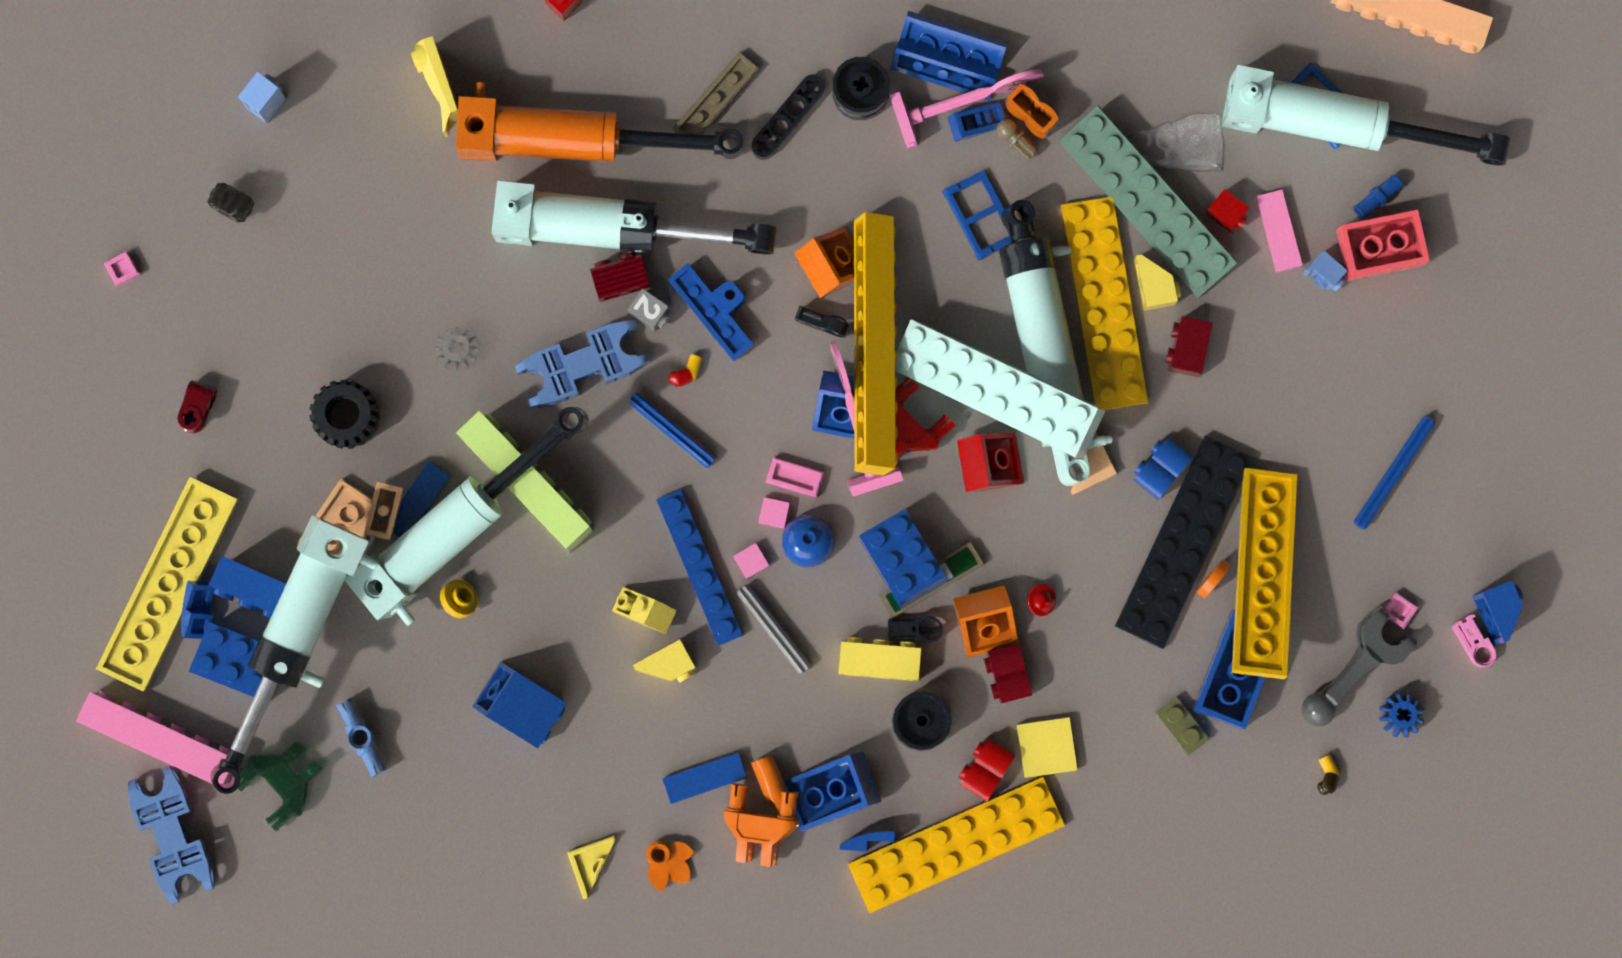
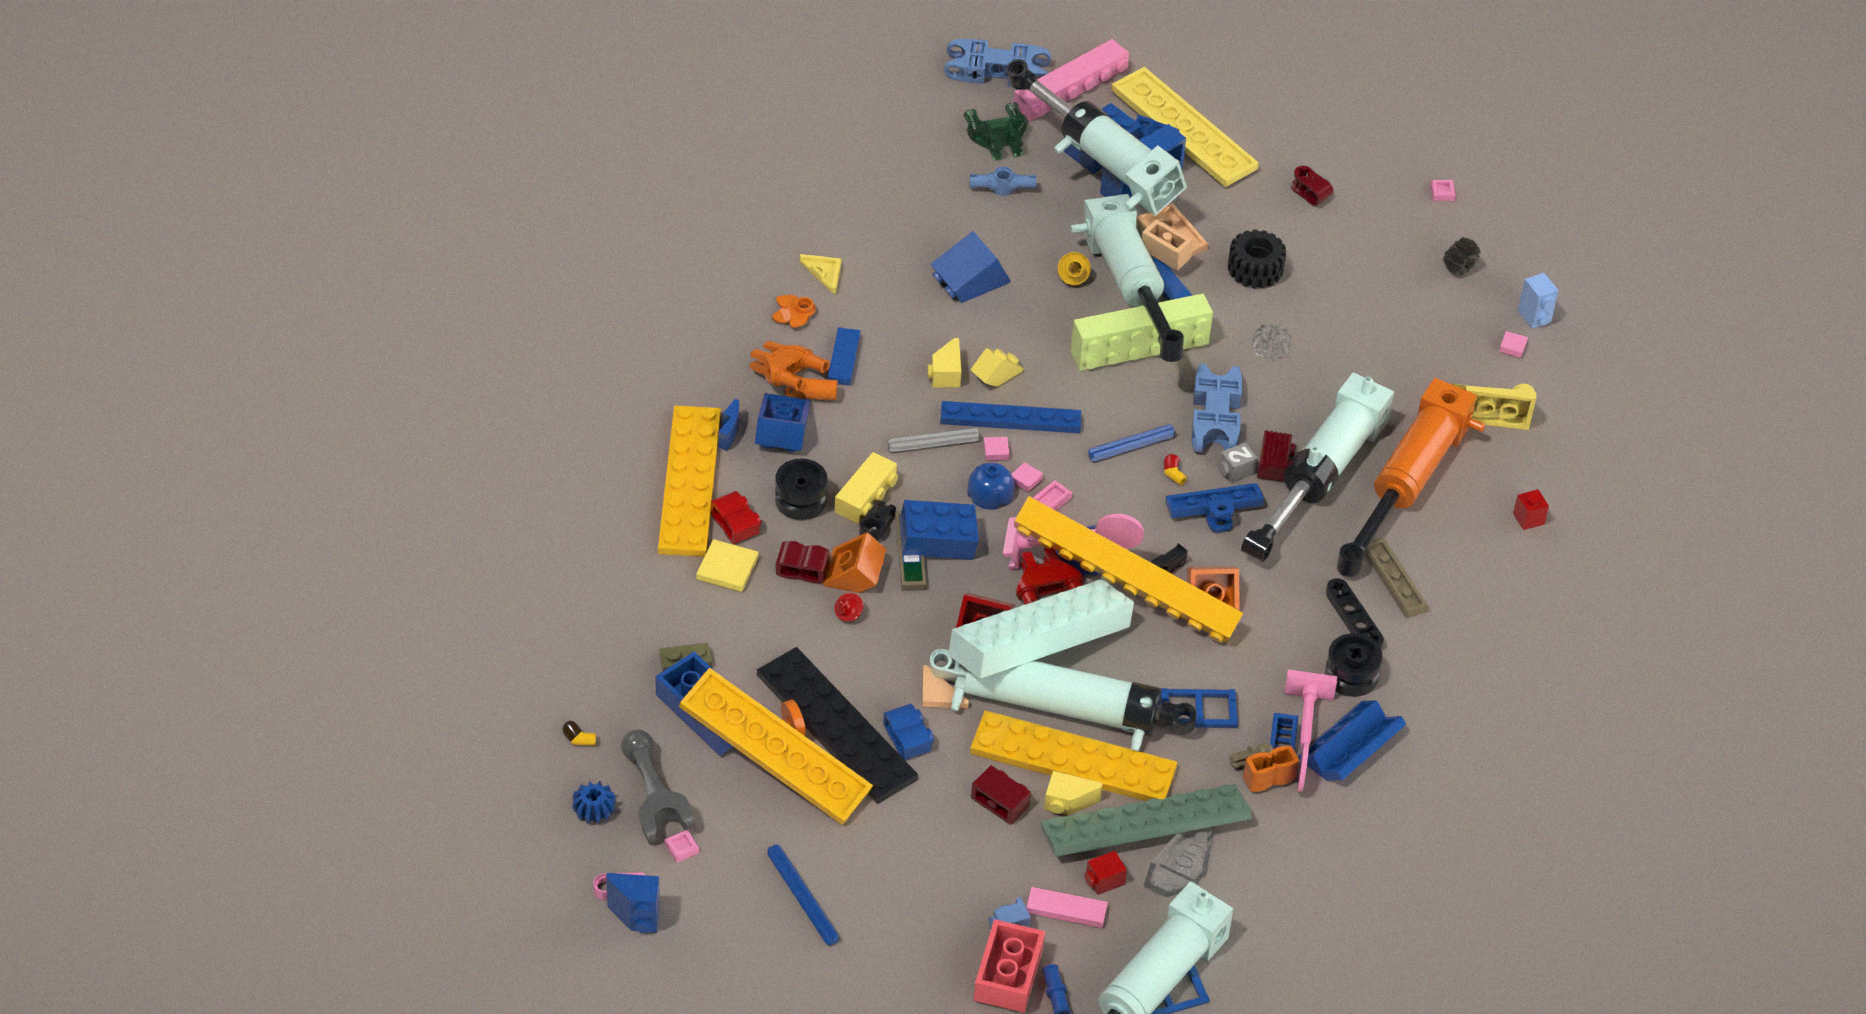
camera: 115 degrees right, 35 degrees down
none -> bright pink tile [1499,331,1528,358]

